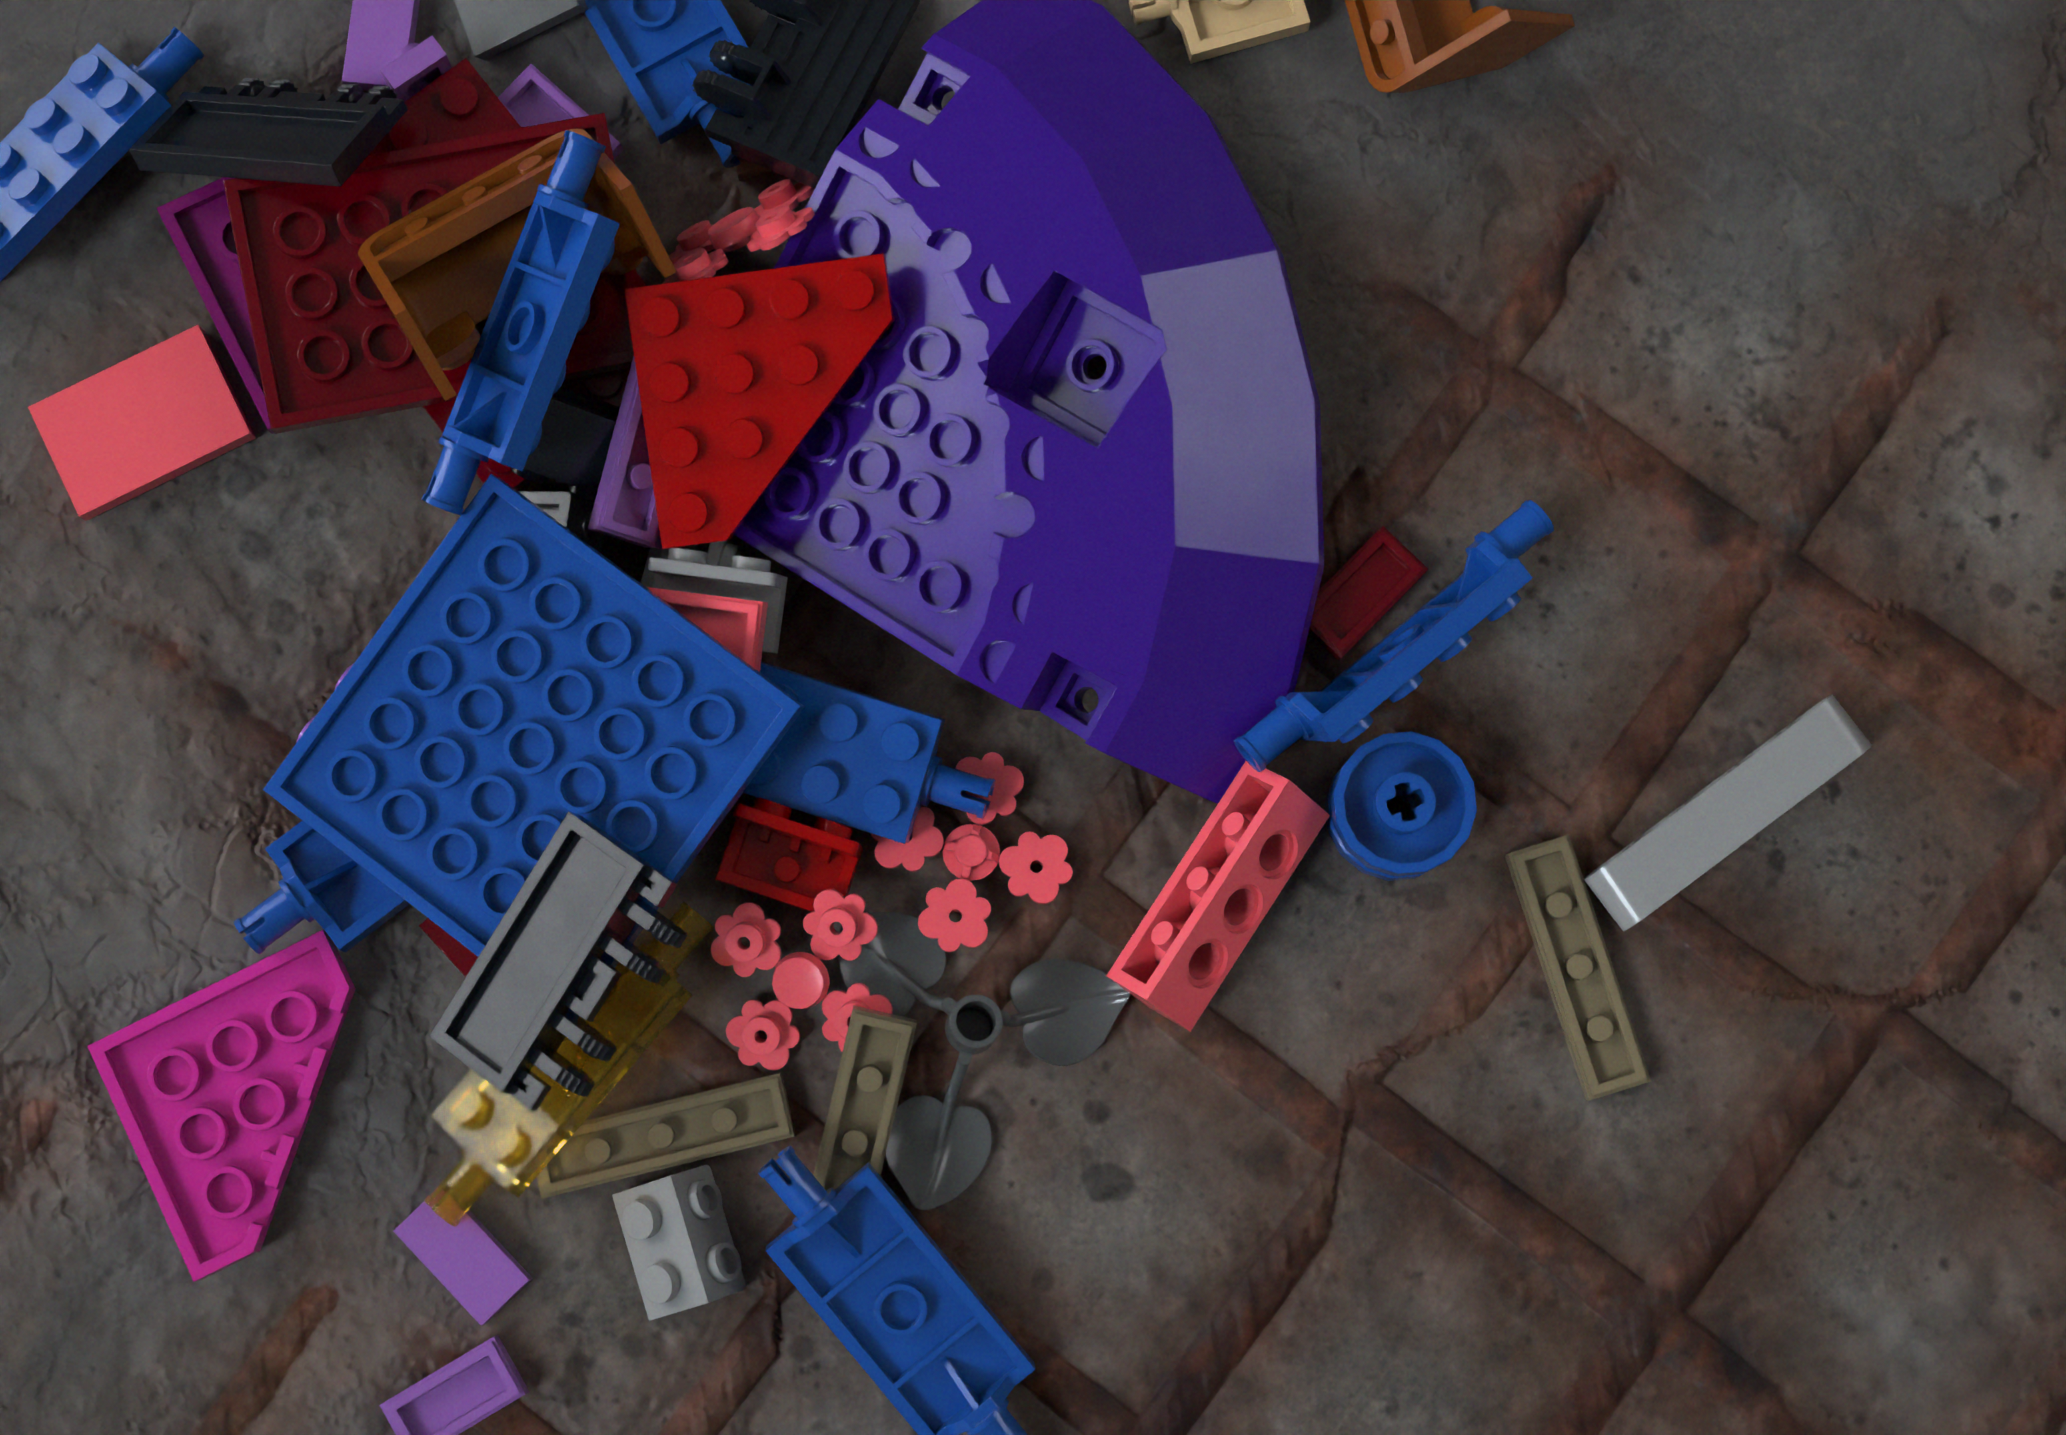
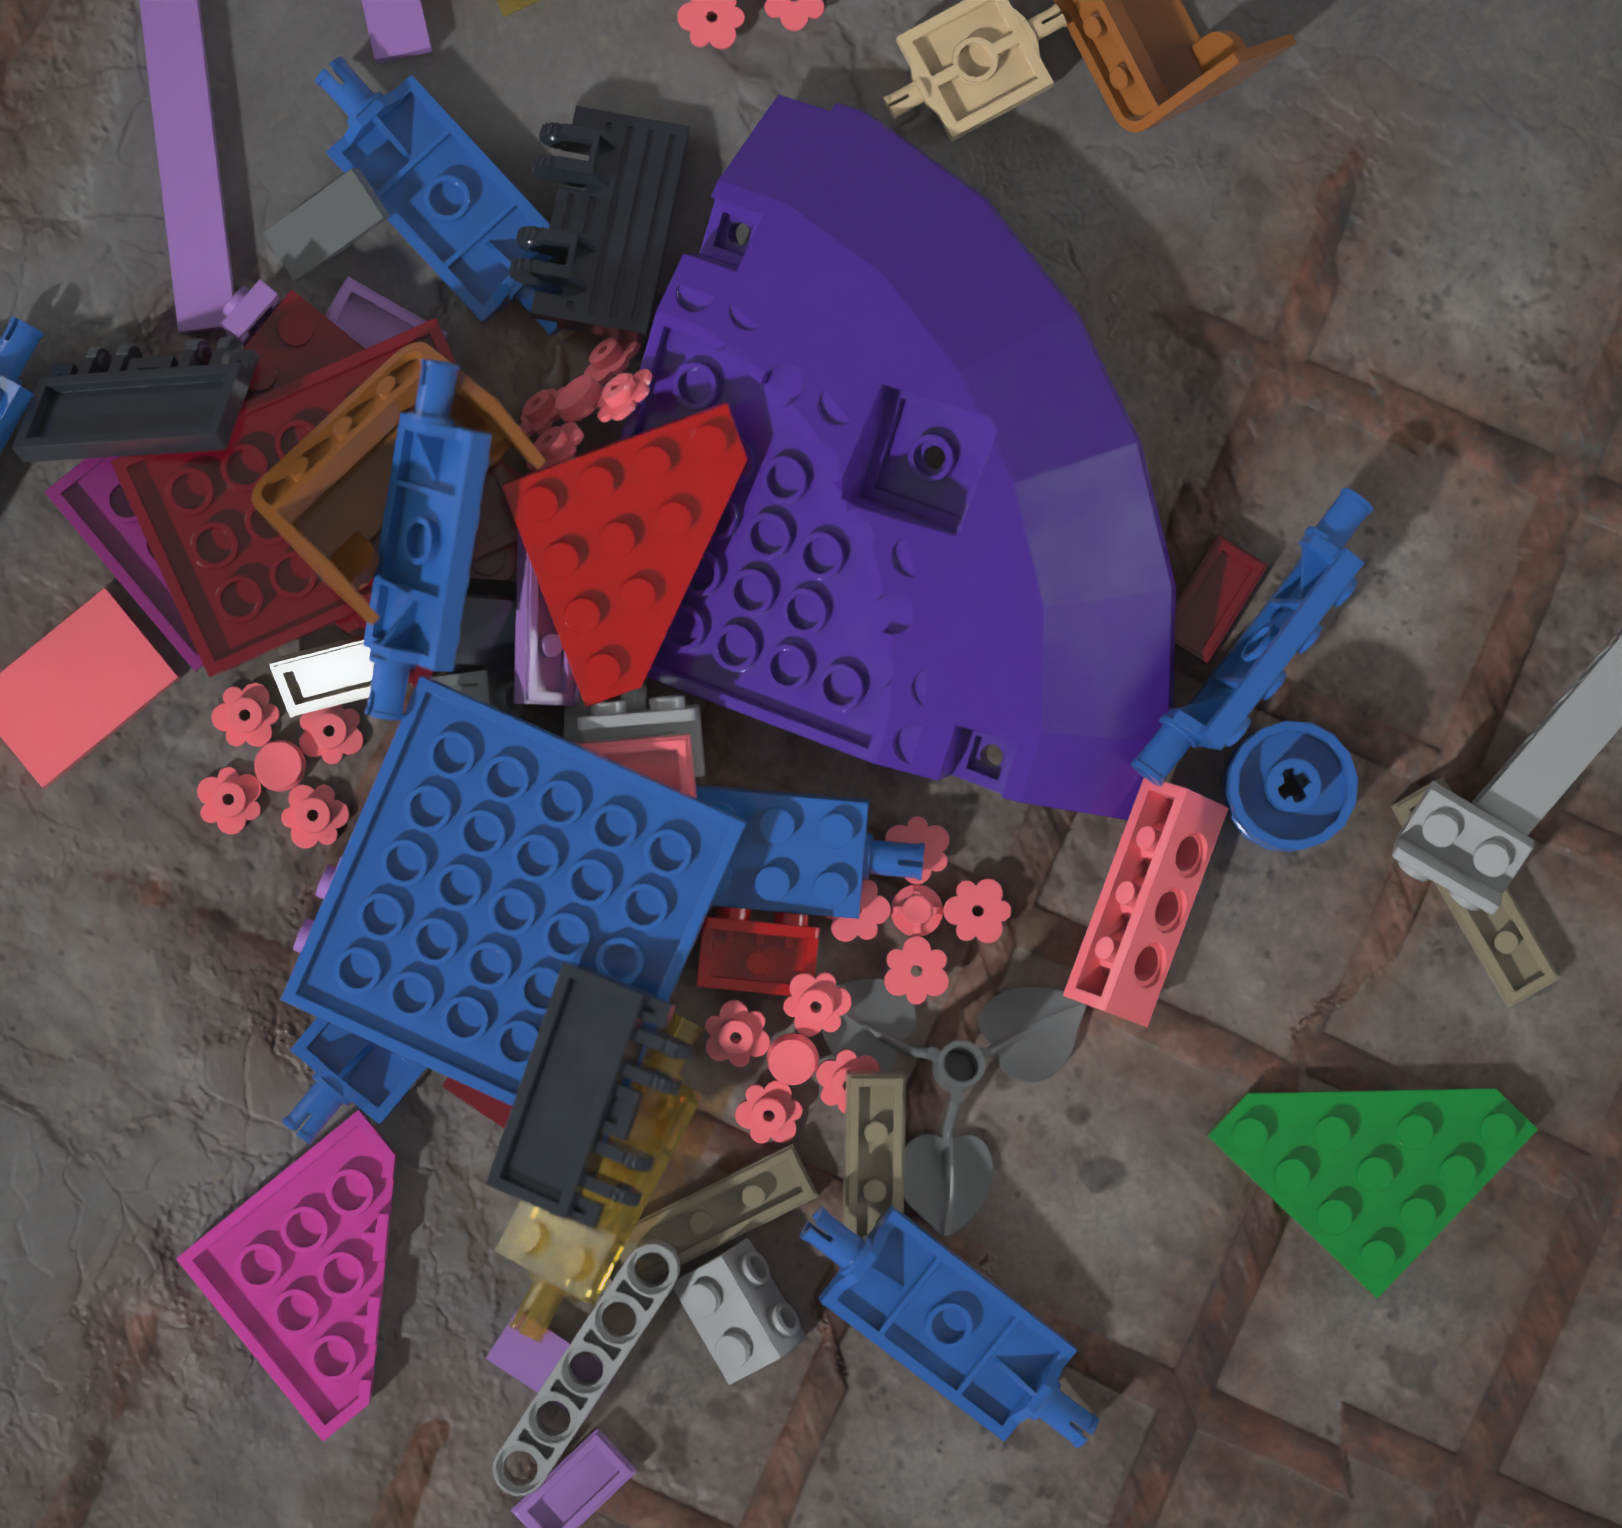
camera: 15 degrees left, 5 degrees up
none -> coral plant [197,683,364,849]
none -> tile [269,634,374,717]
none -> light grey beam [493,1239,680,1496]
none -> green plate [1206,1088,1538,1299]
none -> light grey bracket [1392,781,1534,915]

